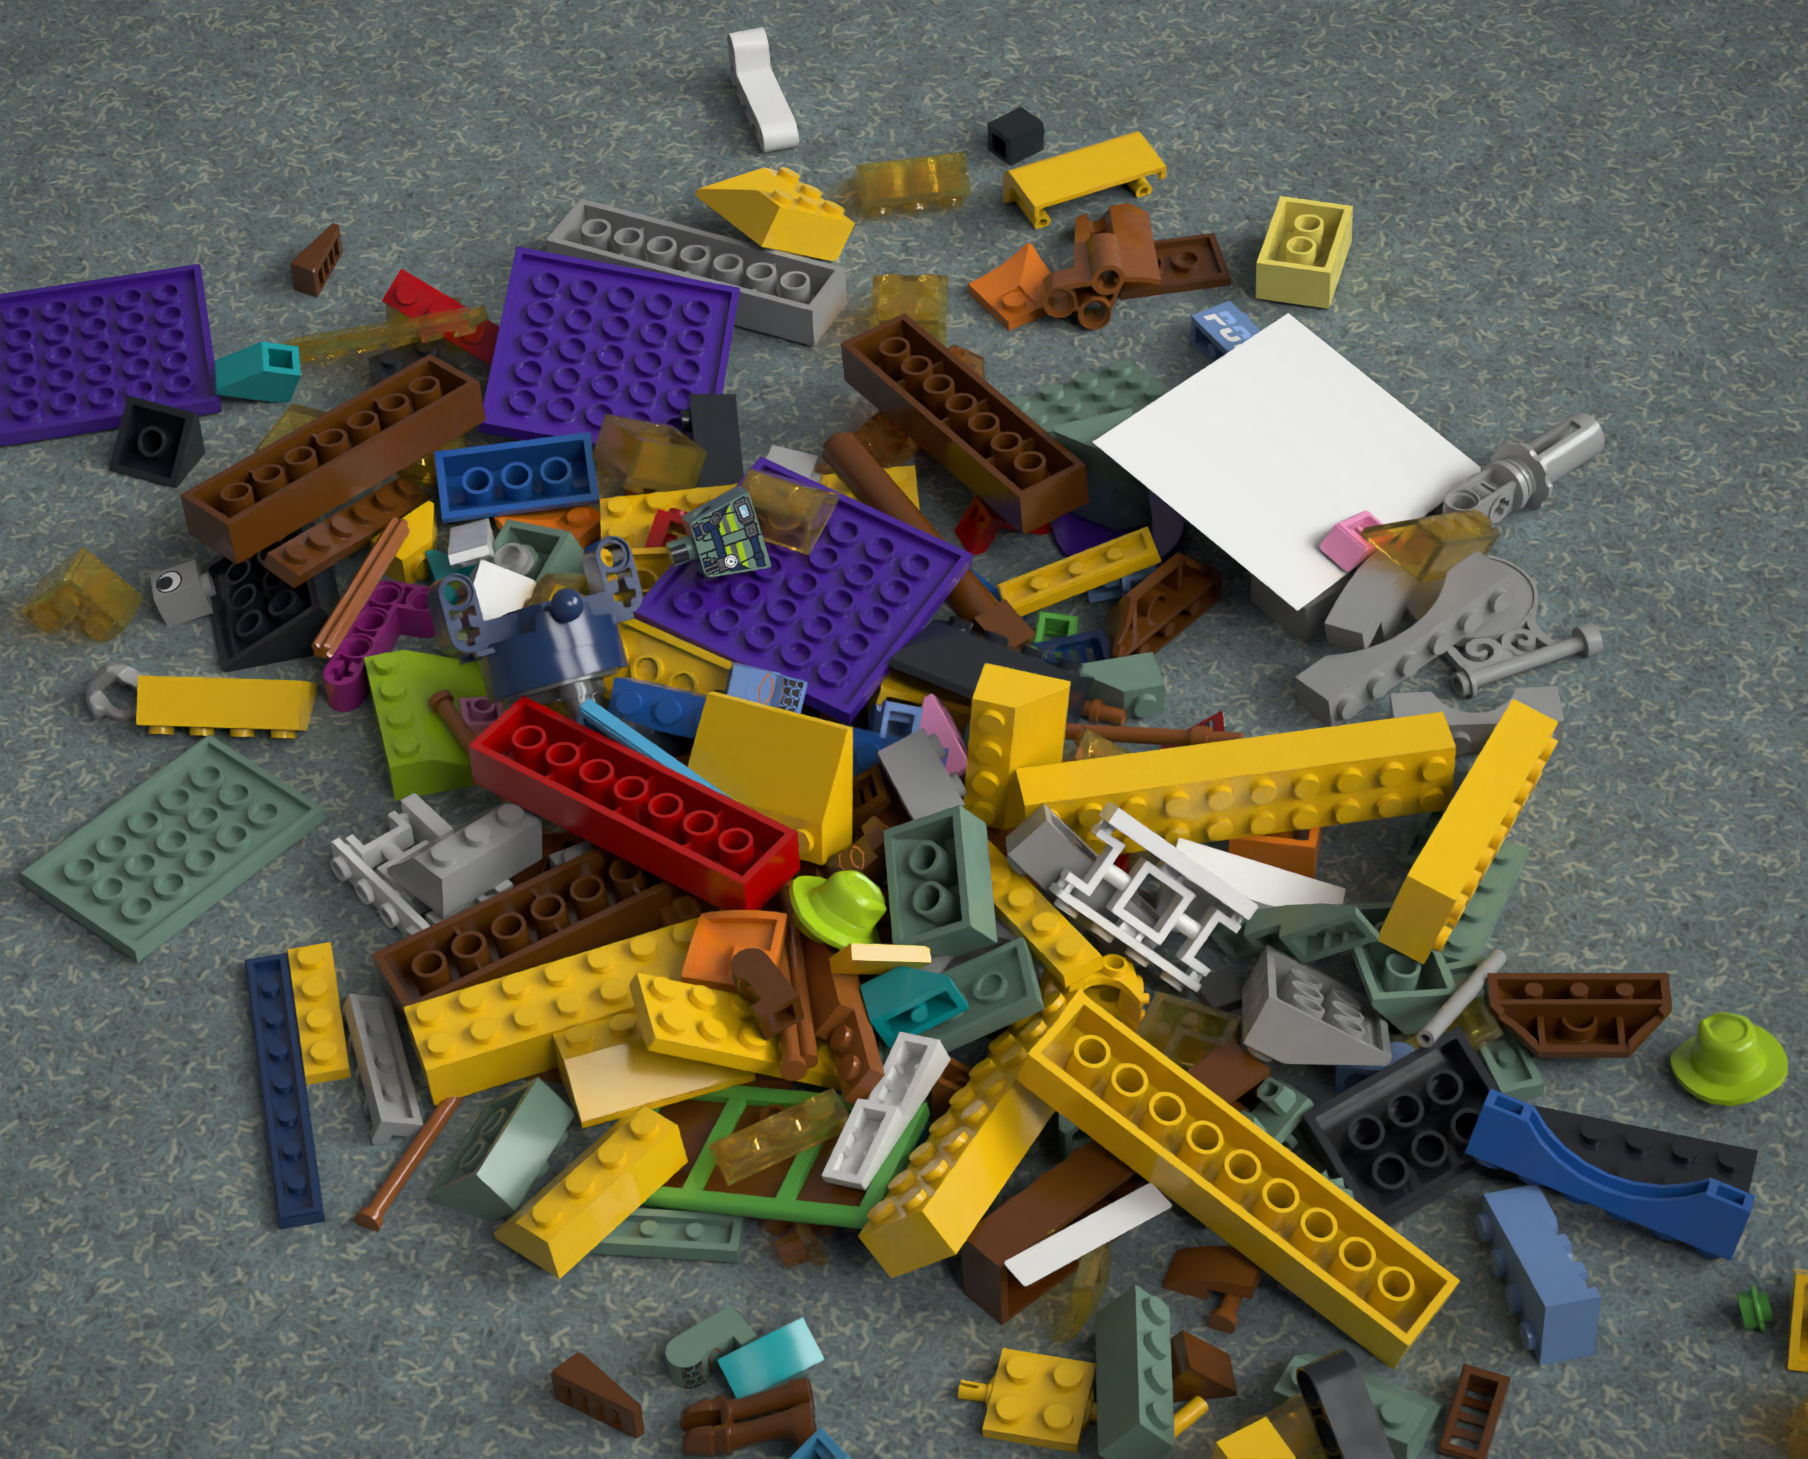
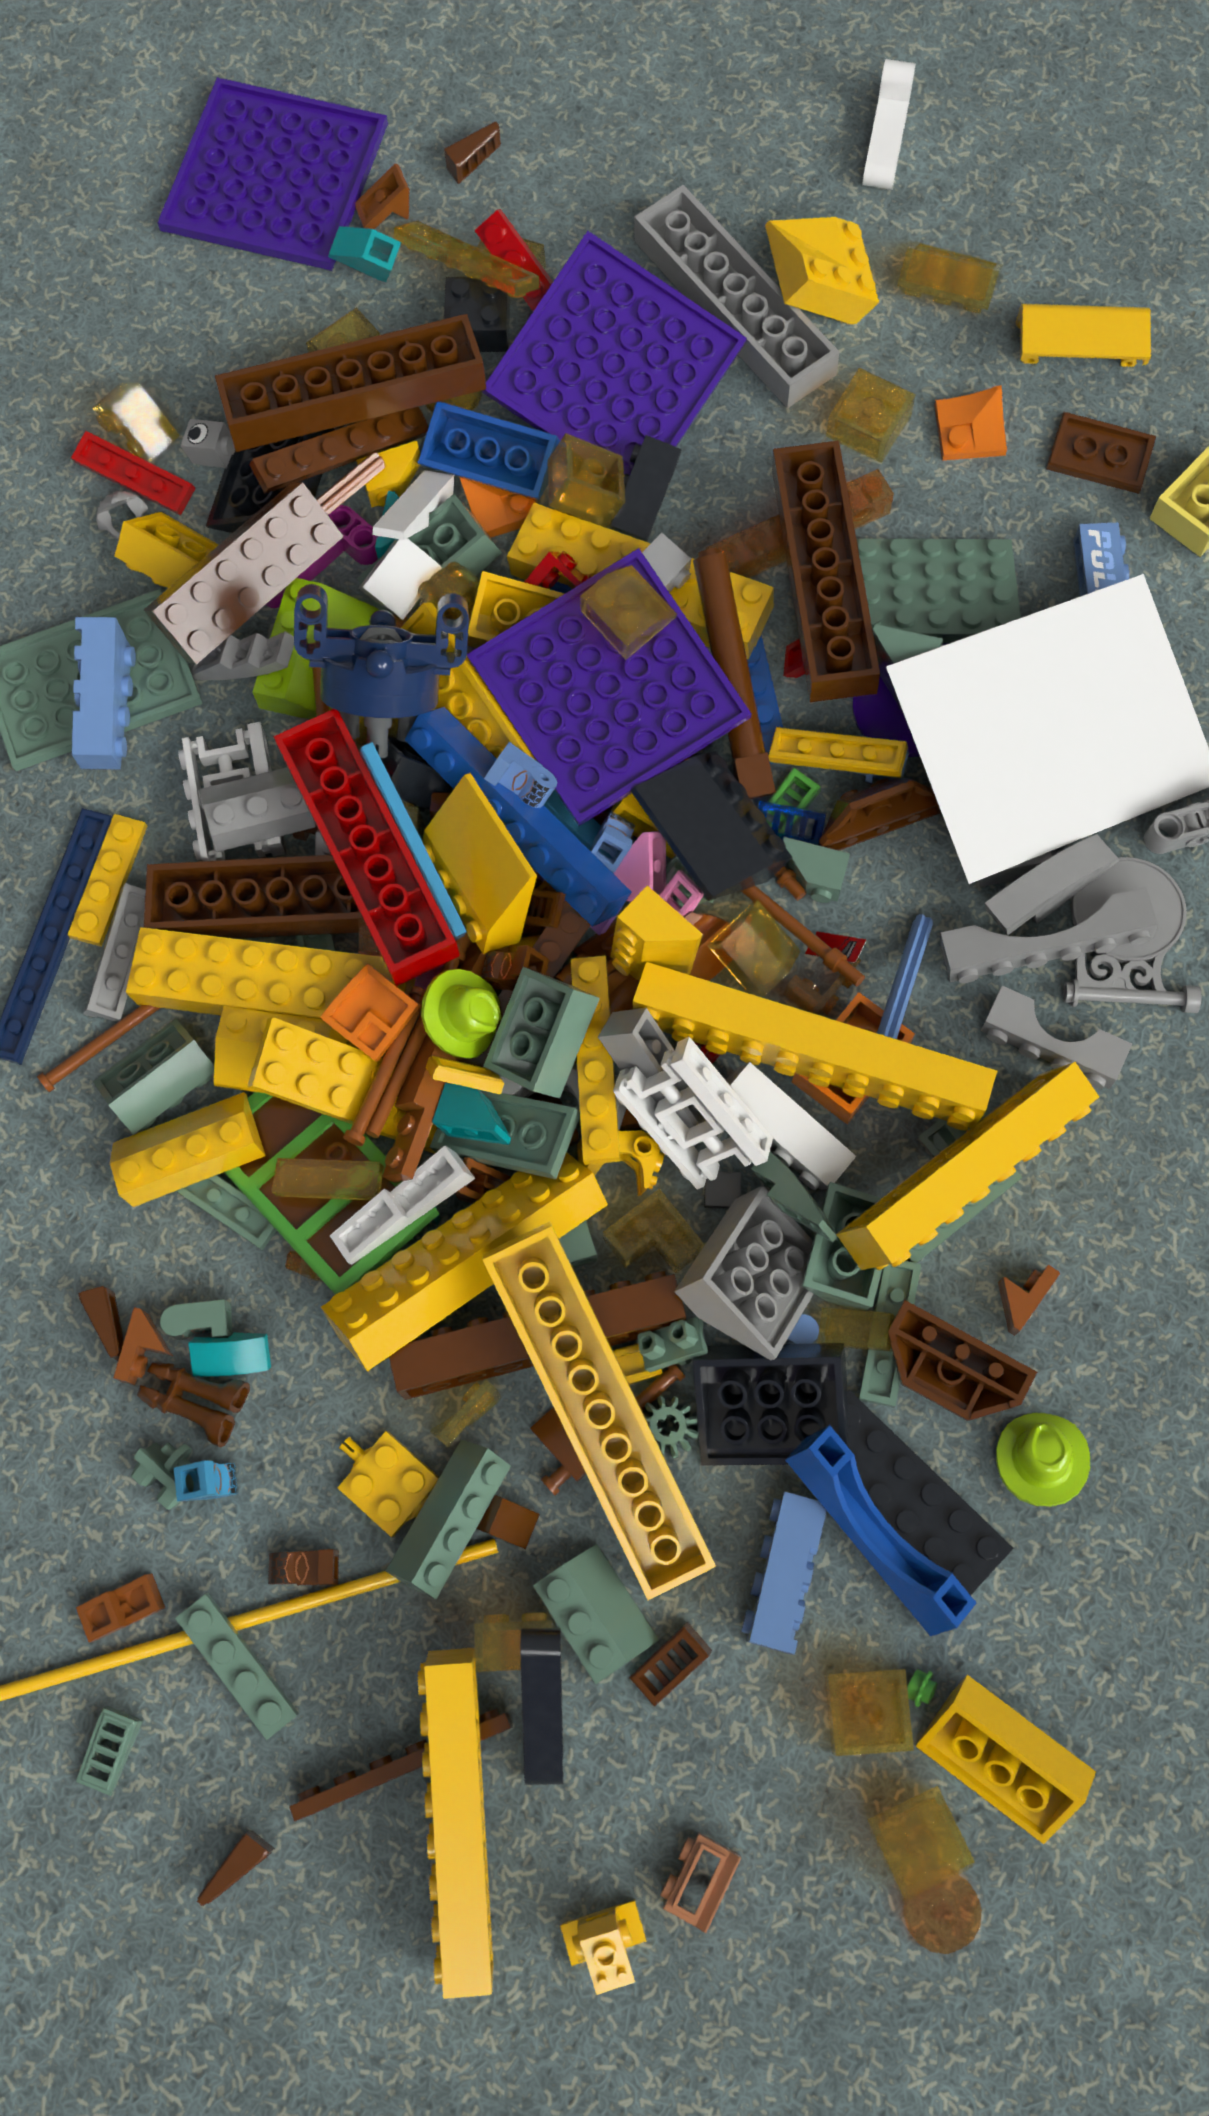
camera: 30 degrees right, 30 degrees up
black slope [109,395,206,488] -> none
light grey plate [494,542,534,576] -> none
torso [666,486,771,577] -> none
reddish brown leg [730,948,805,1041] -> none
light grey brick [876,728,967,821] -> none
black brick [987,107,1045,166] -> none
white sticker [1004,1183,1172,1286] -> none
dark orange panel [1041,203,1161,330] -> none
bright pink slope [1320,510,1395,572] -> none
clear yellow slope [1360,509,1501,583] -> none
light grey piece [1416,950,1506,1048] -> none
none -> red plate [71,431,196,516]
none -> medium blue wedge [72,617,136,769]
none -> dark orange slope [113,1307,173,1385]
none -> brick [144,482,344,664]
none -> light grey slope [190,632,294,680]
none -> dark orange slope [355,163,409,229]
none -> clear yellow brick [824,1669,914,1756]
none -> medium blue axle [877,914,933,1039]
none -> dark orange slope [998,1264,1060,1336]

